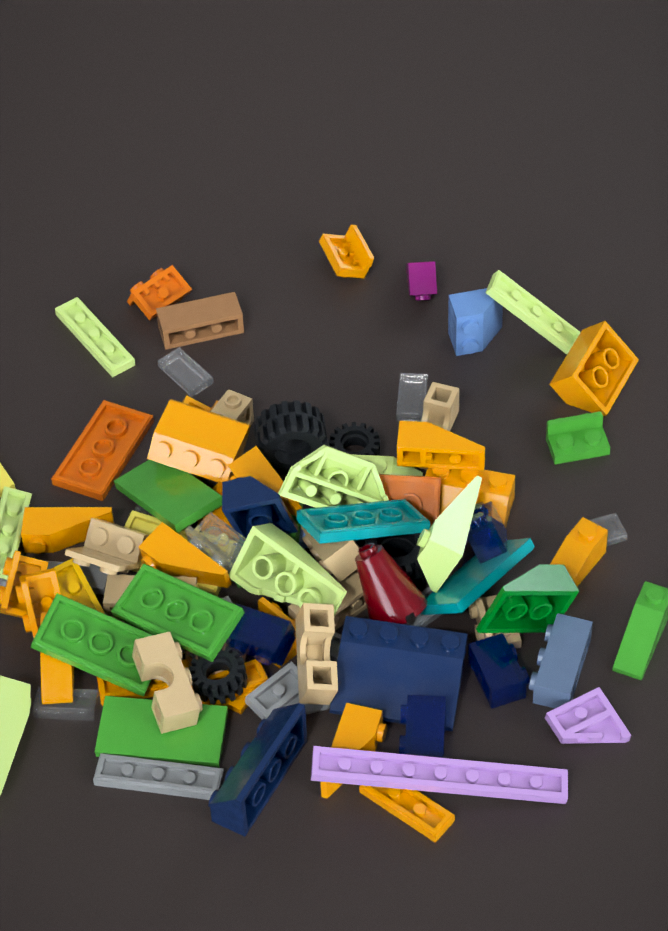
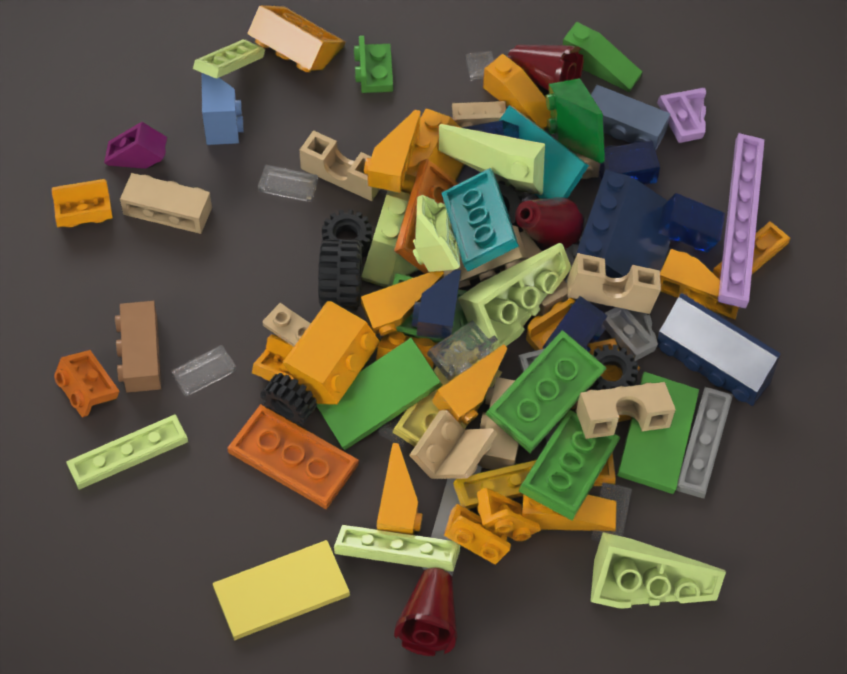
camera: 85 degrees left, 10 degrees up
none -> tan brick [120,173,212,234]
none -> black tyre [260,373,317,426]
none -> tan bracket [452,101,506,133]
none -> dark red cone [508,45,584,91]

